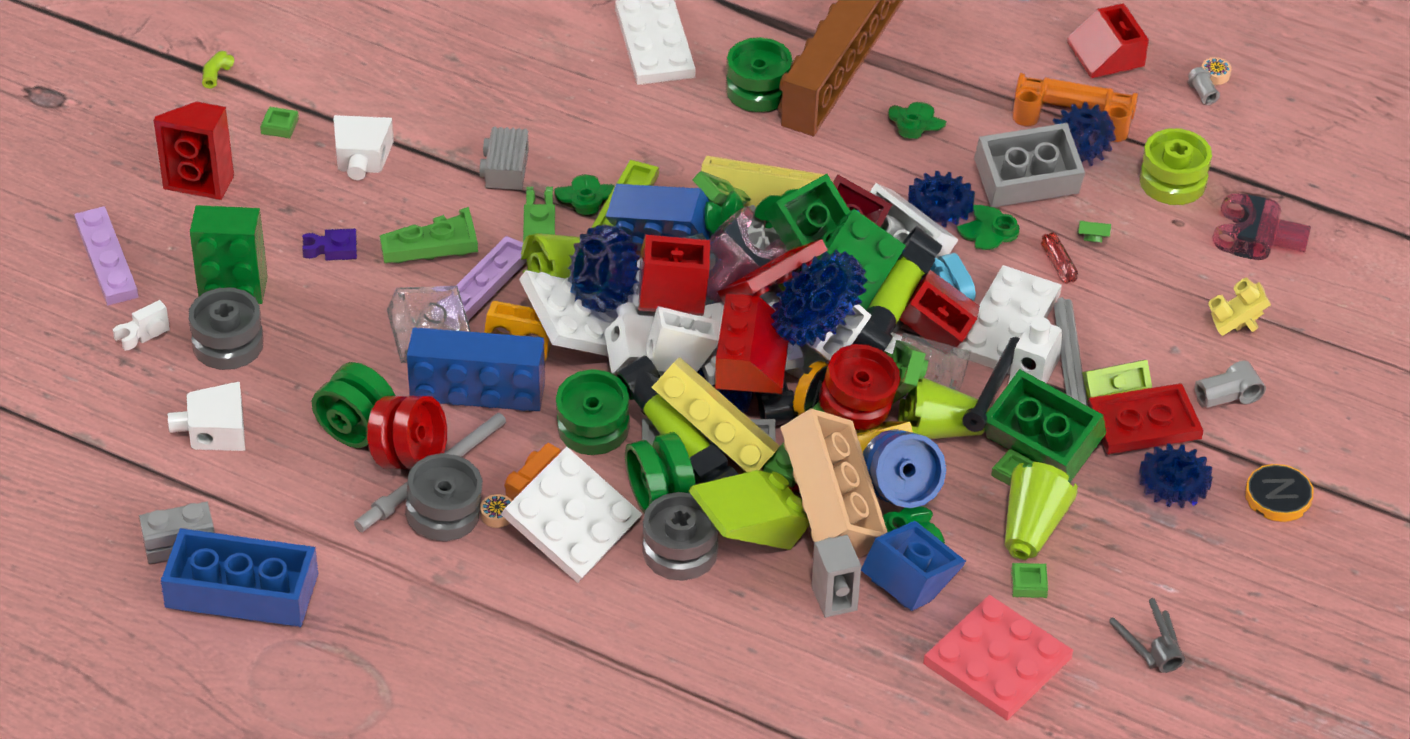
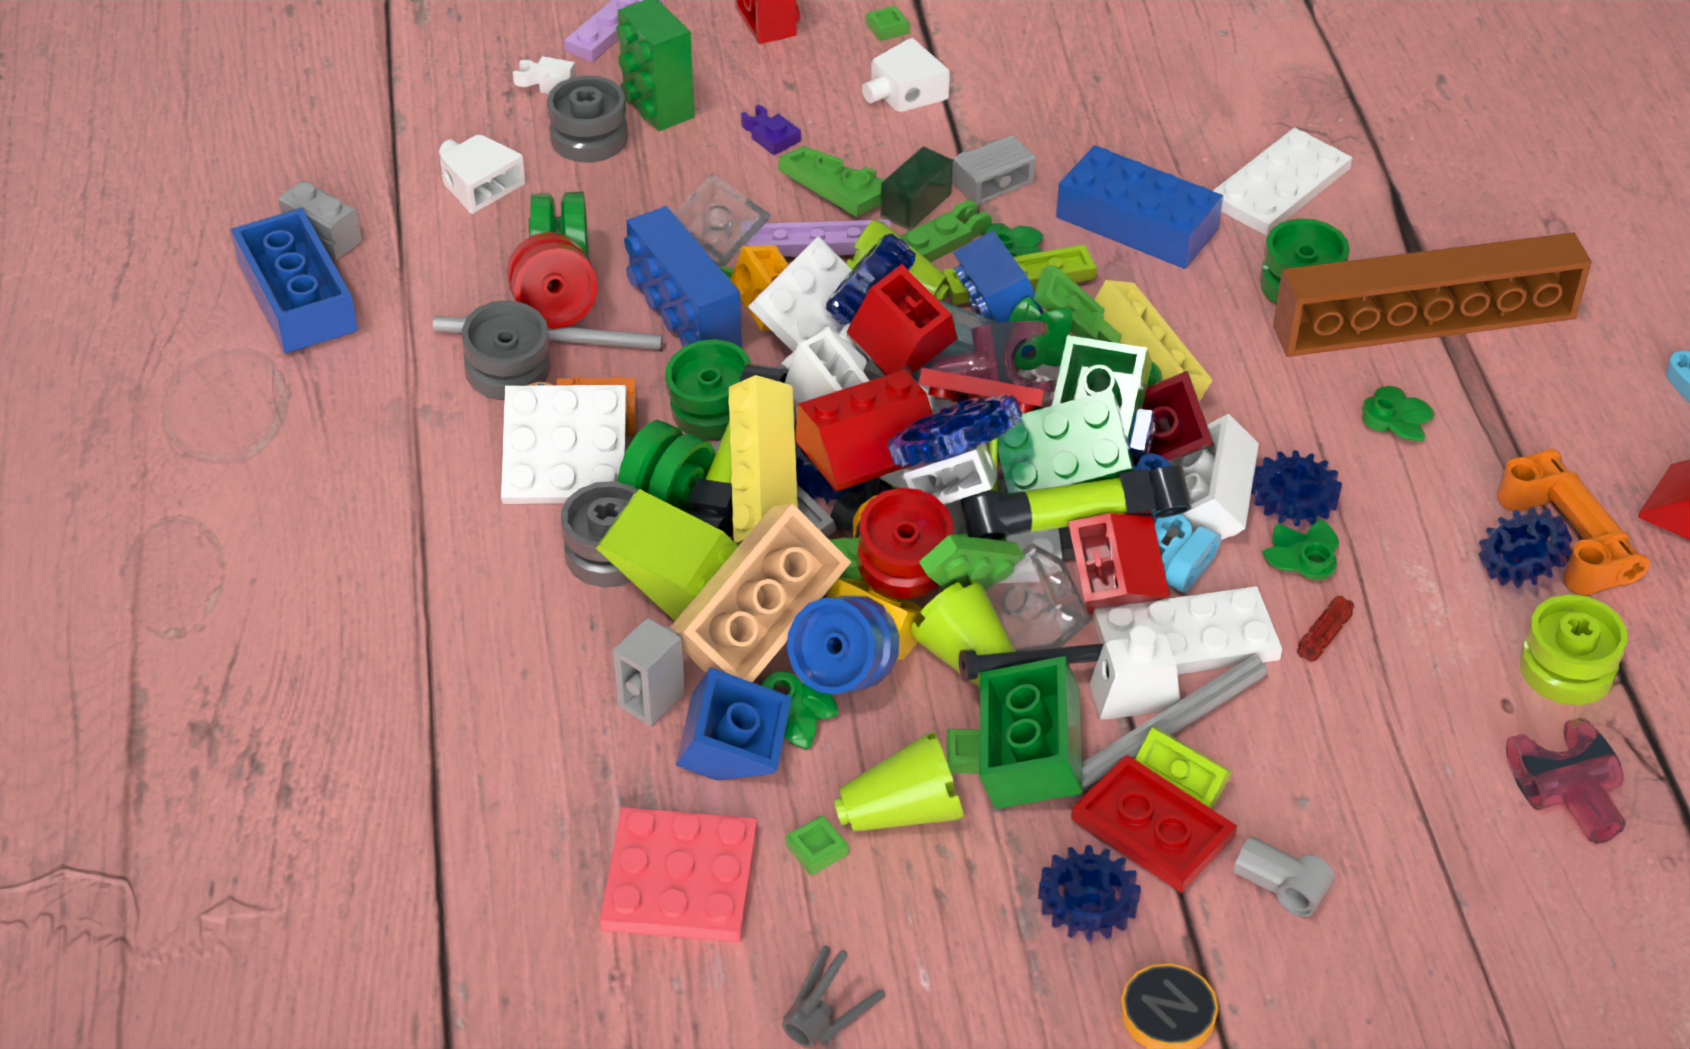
camera: 55 degrees right, 0 degrees up
light grey brick [974,123,1085,207] -> none
bright green plate [1078,221,1111,243] -> none
light yellow hips [1208,278,1271,336] -> none
none -> clear green brick [880,146,953,231]
none -> blue brick [1056,145,1223,269]

